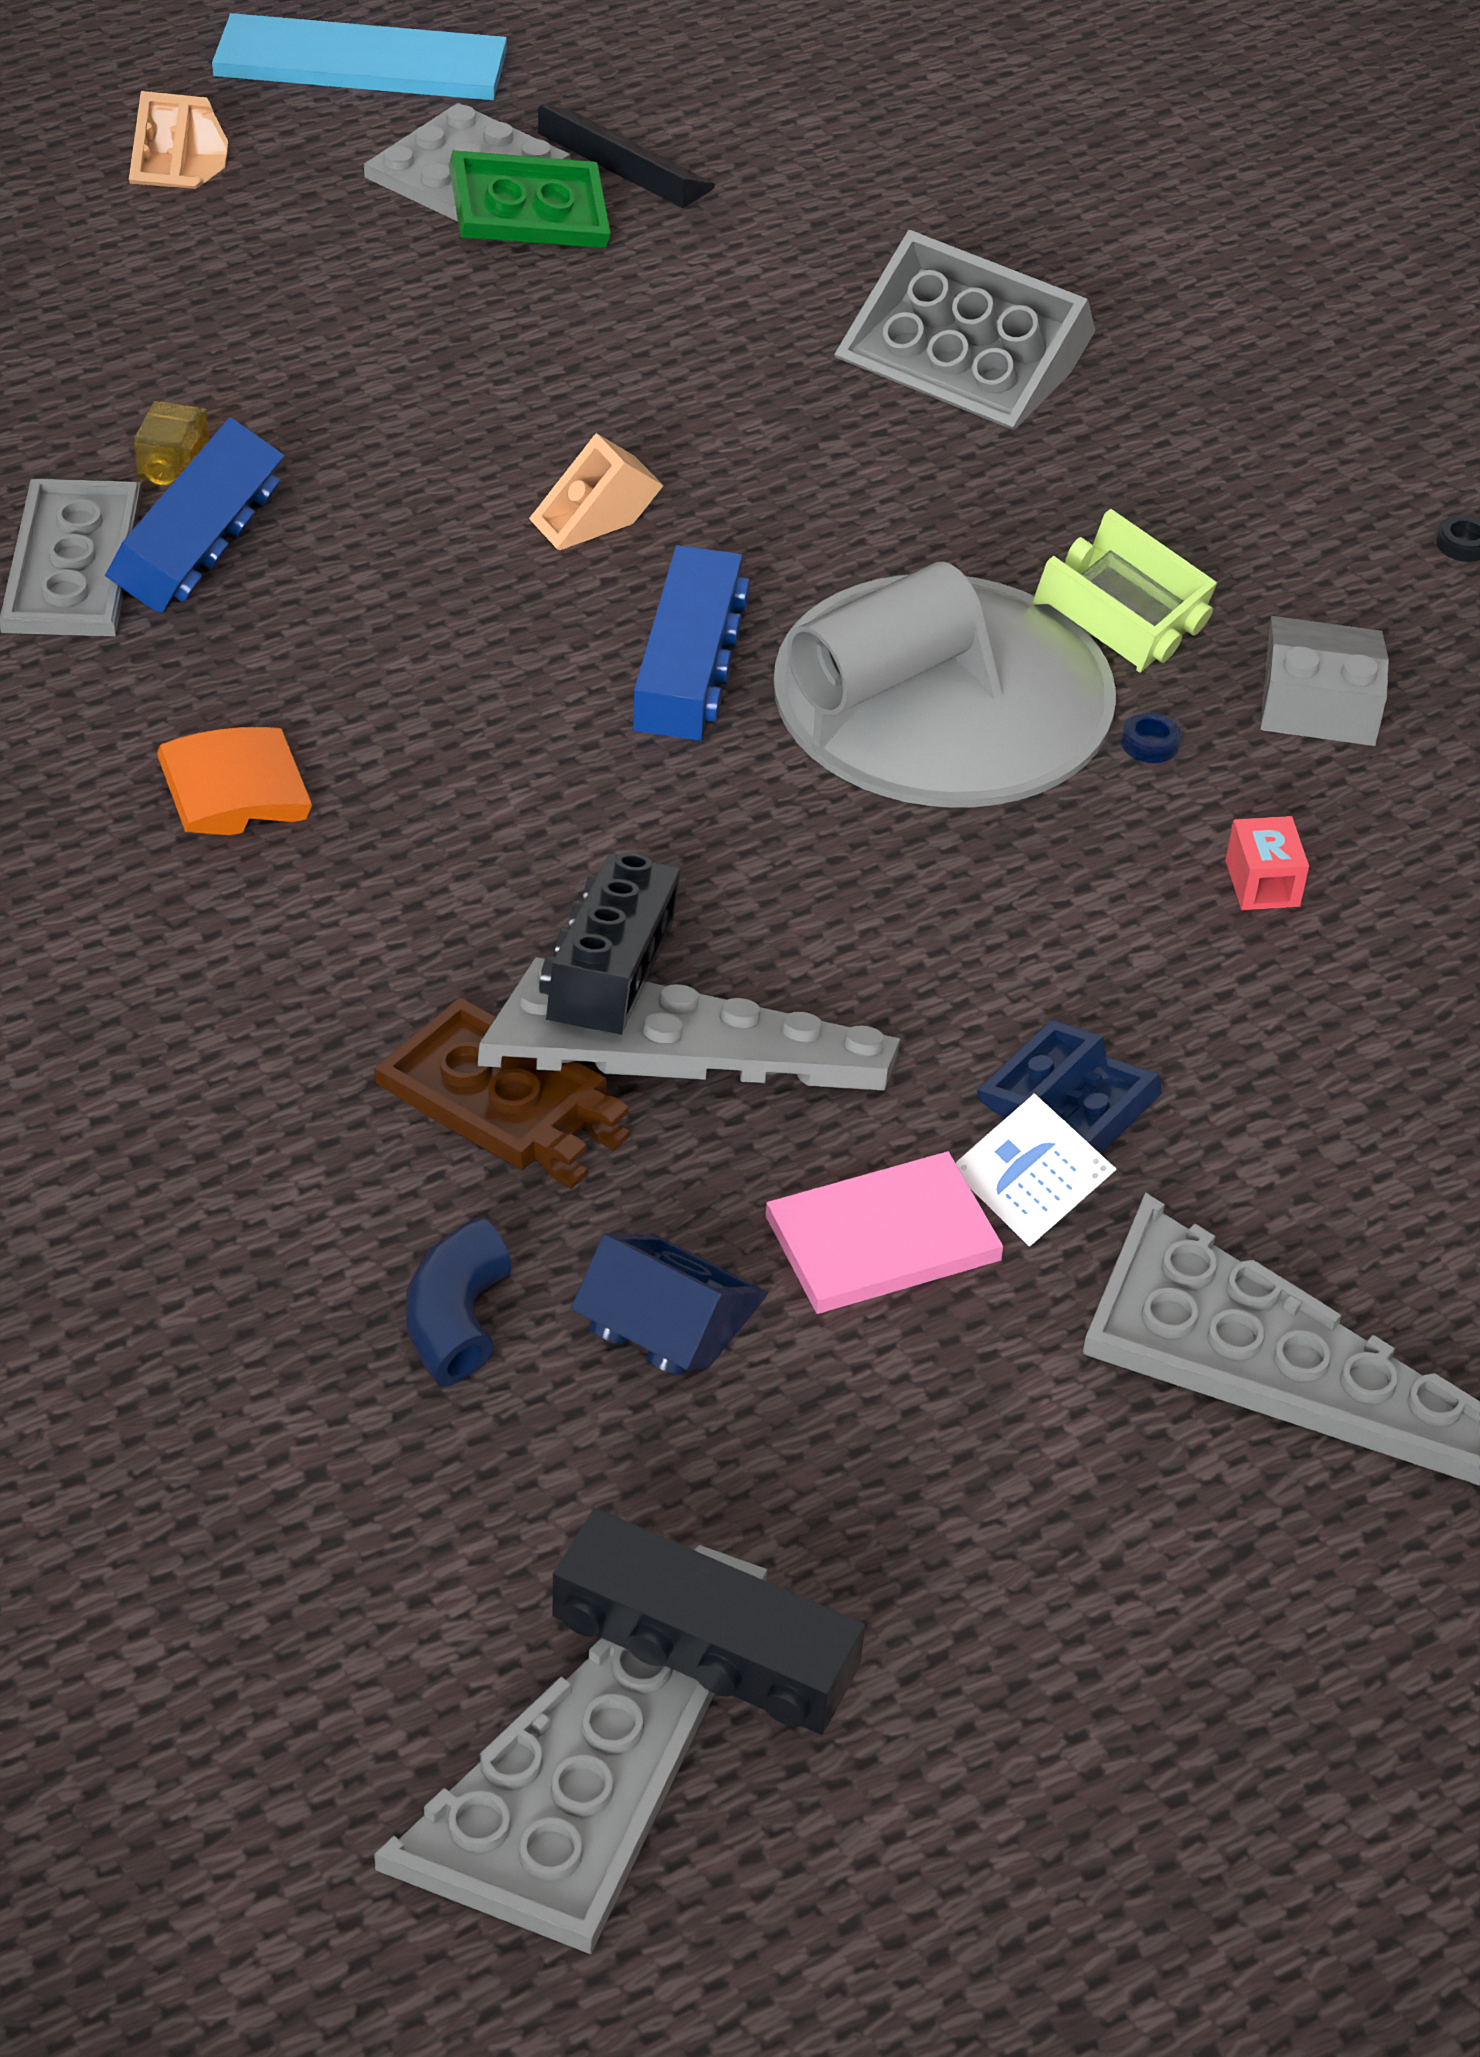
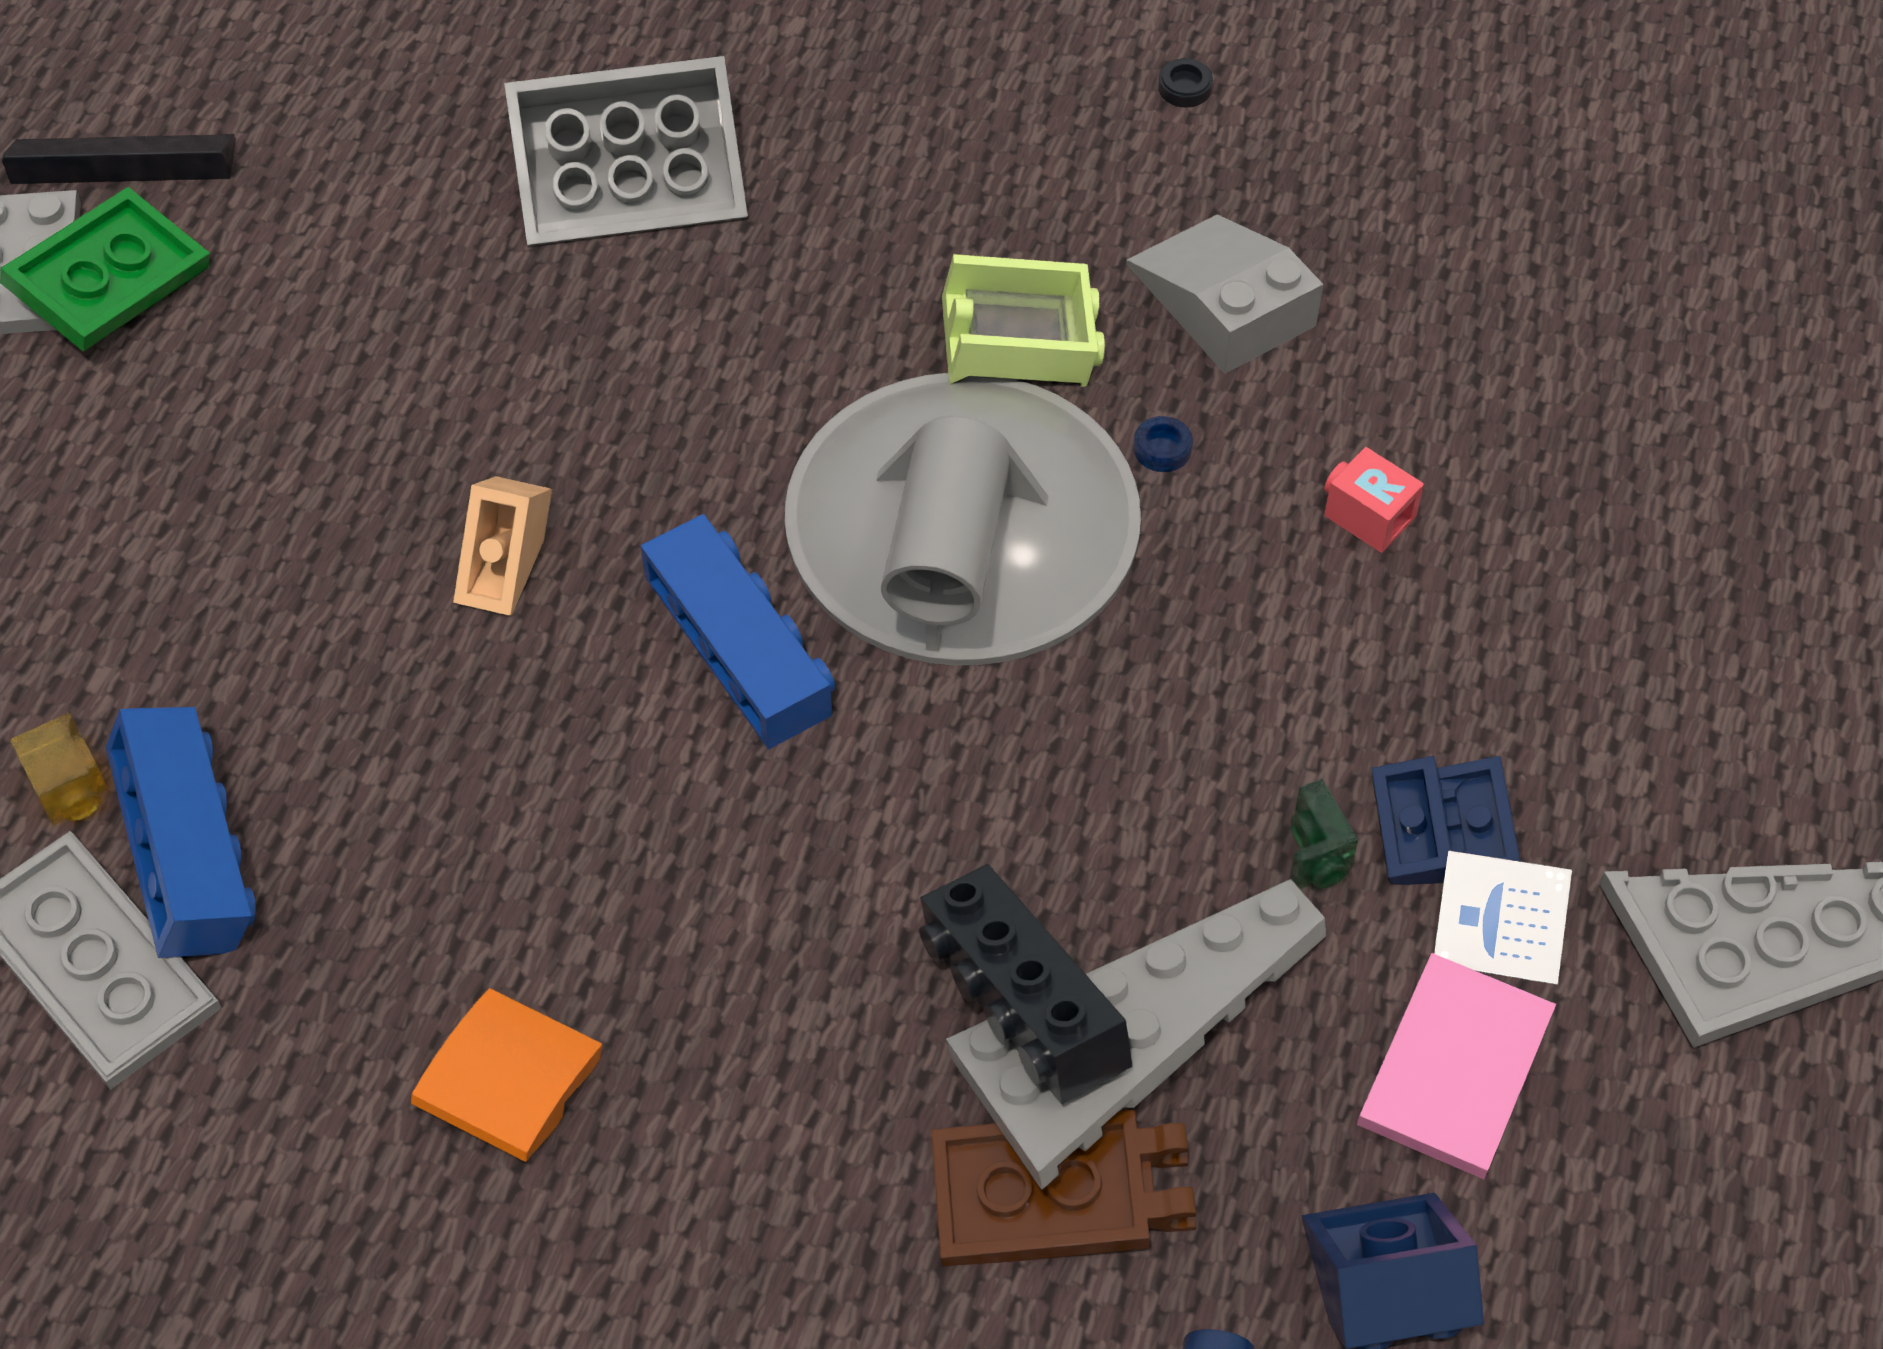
camera: 40 degrees left, 10 degrees up
none -> clear green bracket [1289,779,1358,889]

